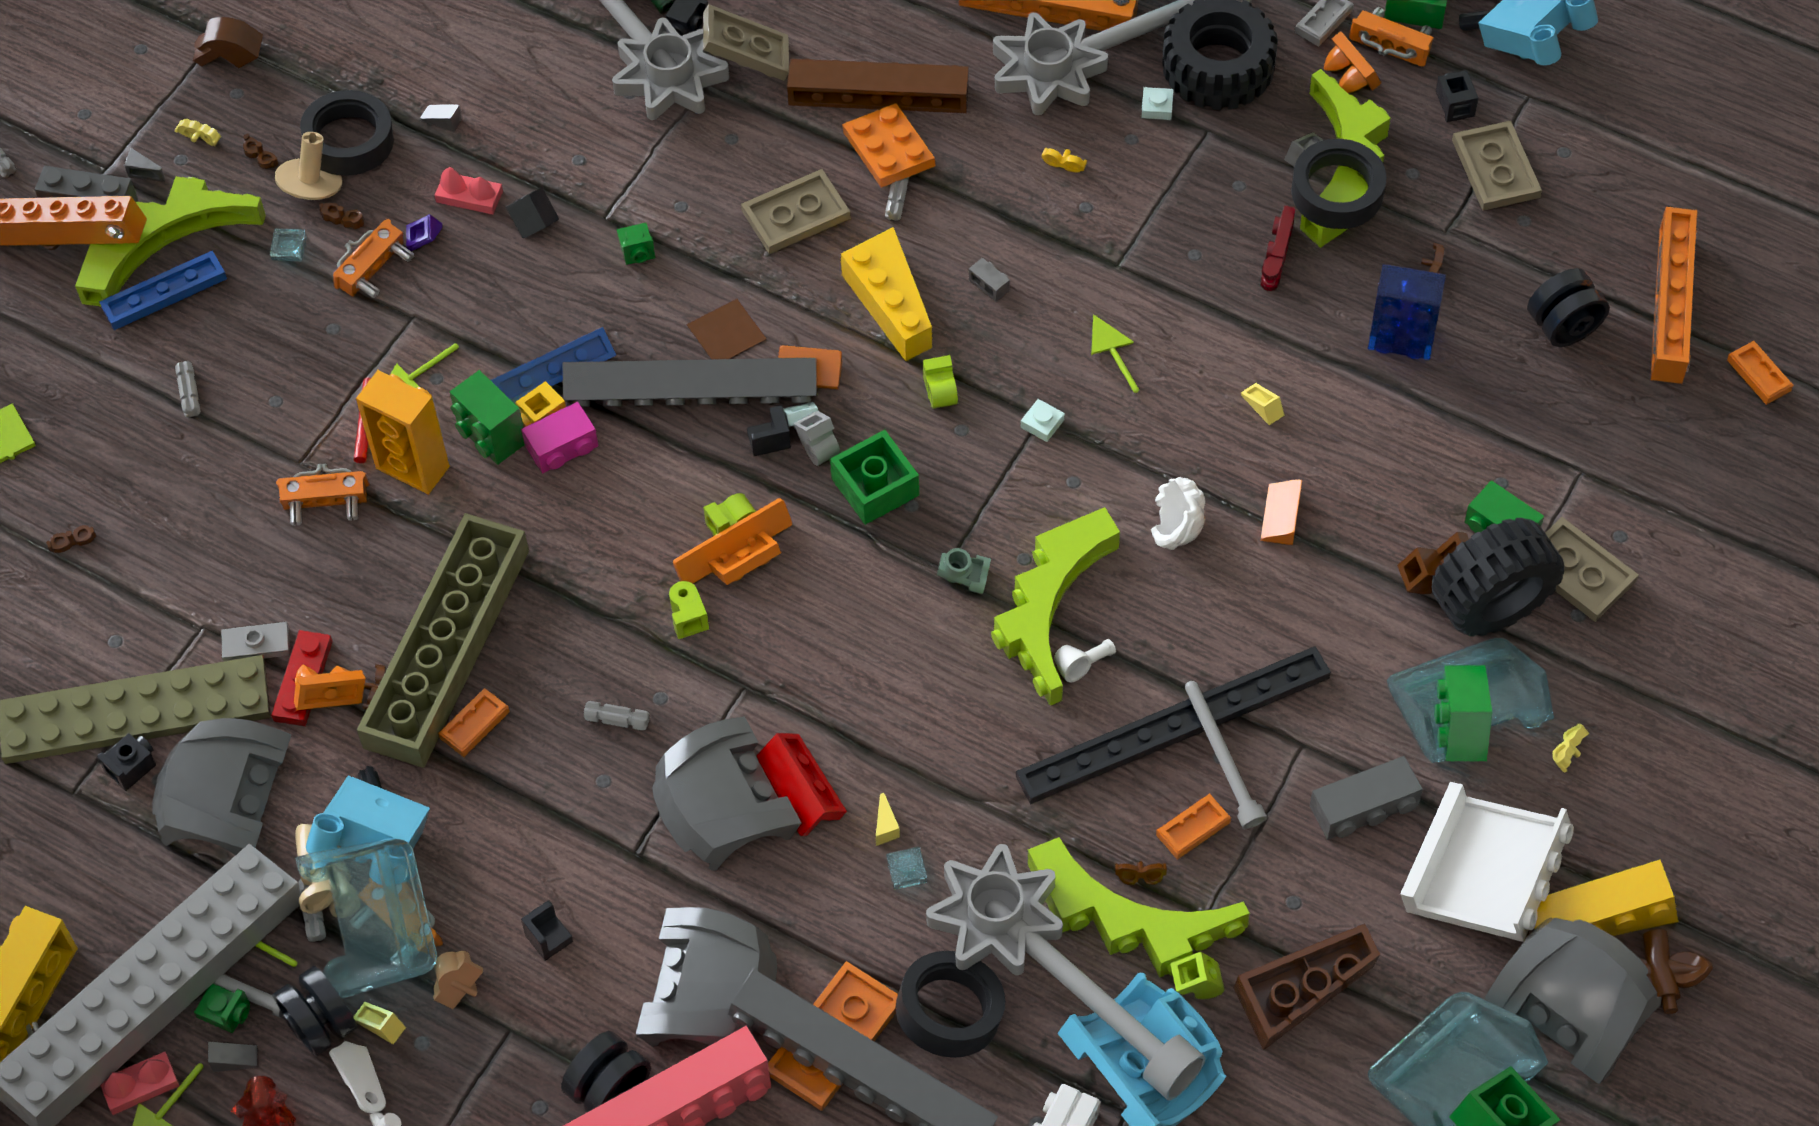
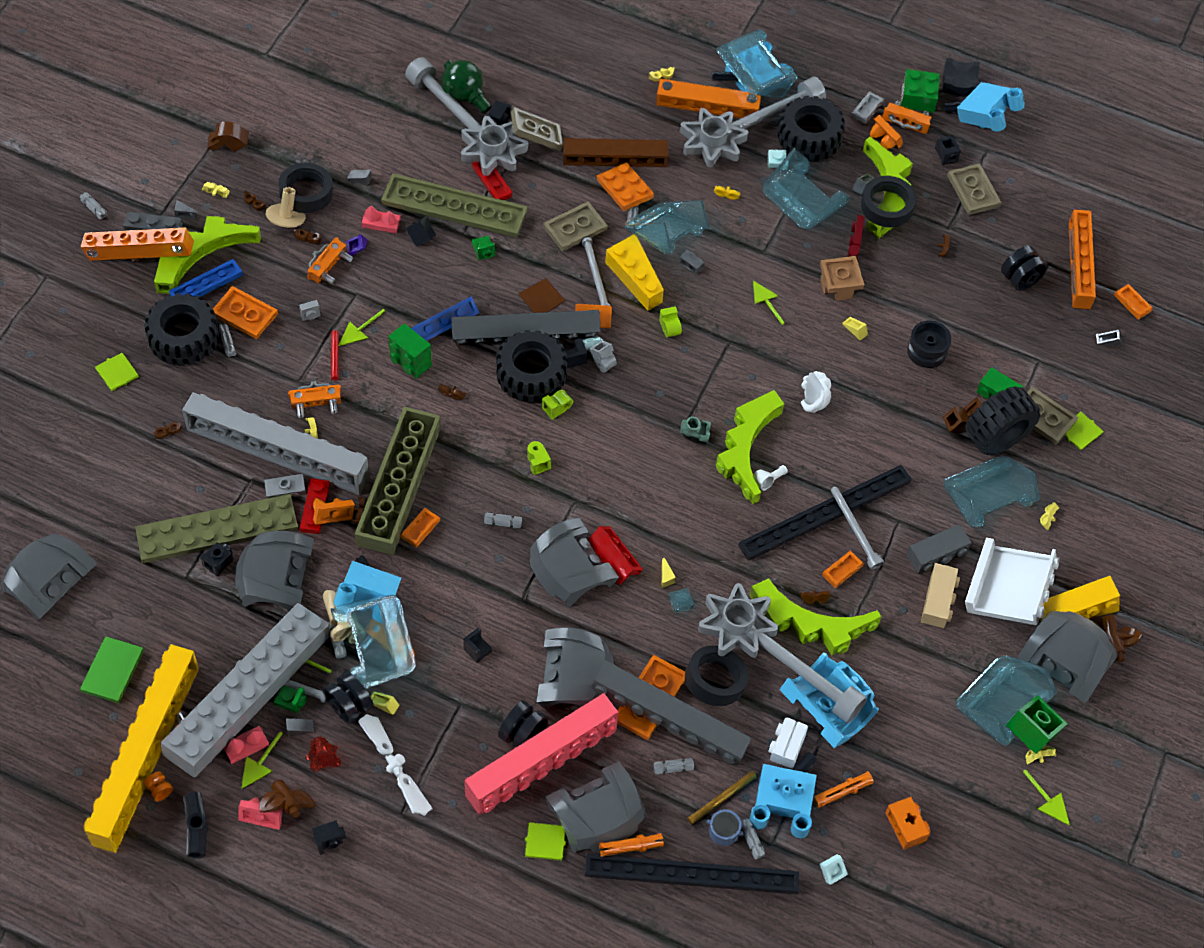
camera: 10 degrees left, 0 degrees up
clear light blue plate [270,228,307,262] -> none
light orange brick [356,370,450,495] -> none
medium nougat piece [433,951,483,1009] -> none
yellow brick [516,381,566,427] -> none
dark pink brick [521,402,598,474] -> none
orange bracket [673,498,792,585] -> none
green brick [830,430,920,525] -> none
light aqua plate [1021,399,1065,442] -> none
lime leg [1170,952,1225,999] -> none
reddish brown wedge [1233,923,1380,1050] -> none
slope [1260,480,1302,545] -> none
clear blue brick [1368,264,1446,360] -> none
green brick [1434,665,1492,761] -> none
none -> black tyre [144,293,219,366]
none -> light grey brick [182,392,369,495]
none -> orange plate [213,286,278,339]
none -> light grey plate [299,300,320,321]
none -> light yellow piece [305,417,318,438]
none -> olive plate [381,173,528,238]
none -> reddish brown piece [438,384,466,400]
none -> red plate [472,162,512,201]
none -> black tyre [496,330,567,403]
none -> light grey bar [581,237,611,306]
none -> clear light blue windscreen [624,200,709,254]
none -> clear light blue windscreen [763,149,850,230]
none -> medium nougat panel [820,256,864,301]
none -> black wheel [907,320,951,368]
none -> tan brick [921,563,960,628]
none -> lime piece [1064,412,1104,450]
none -> flat silver piece [1096,330,1123,346]

